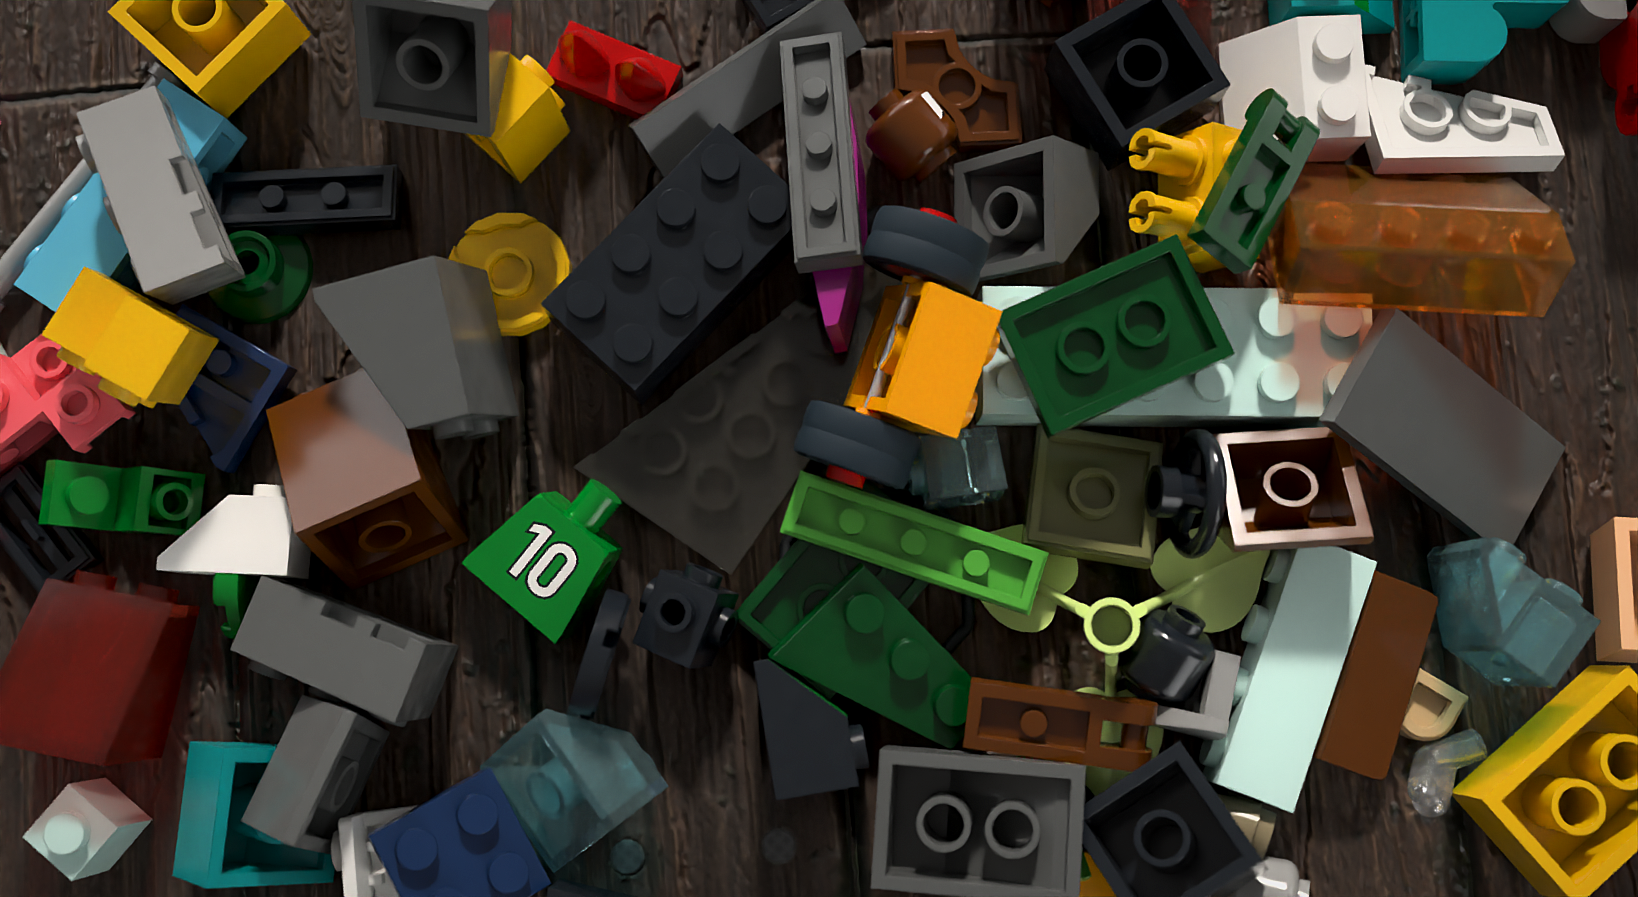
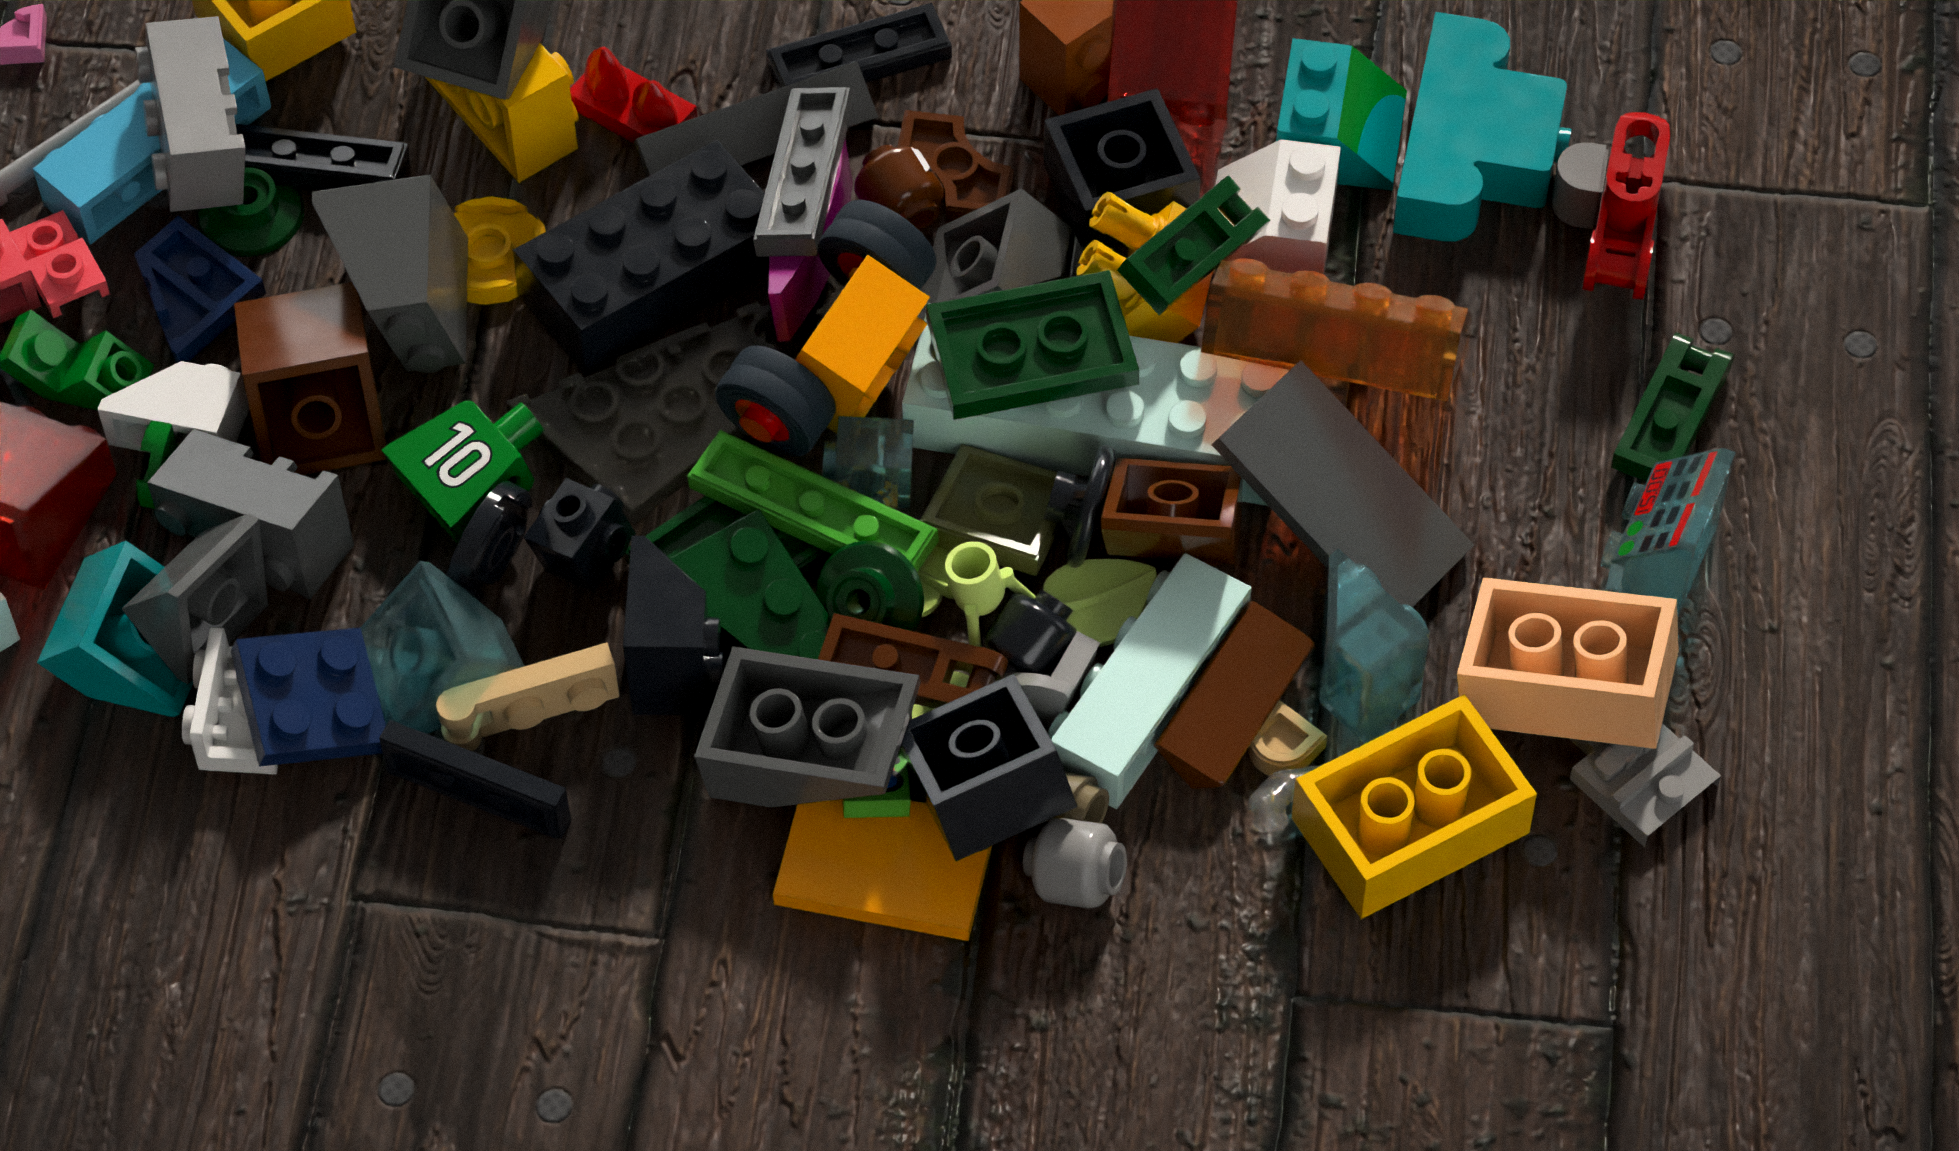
camera: 10 degrees right, 25 degrees down
yellow brick [41,266,220,408] -> none
white wing [1365,64,1565,174] -> none
none -> tan plate [436,642,620,751]
none -> dark green piece [816,541,924,632]

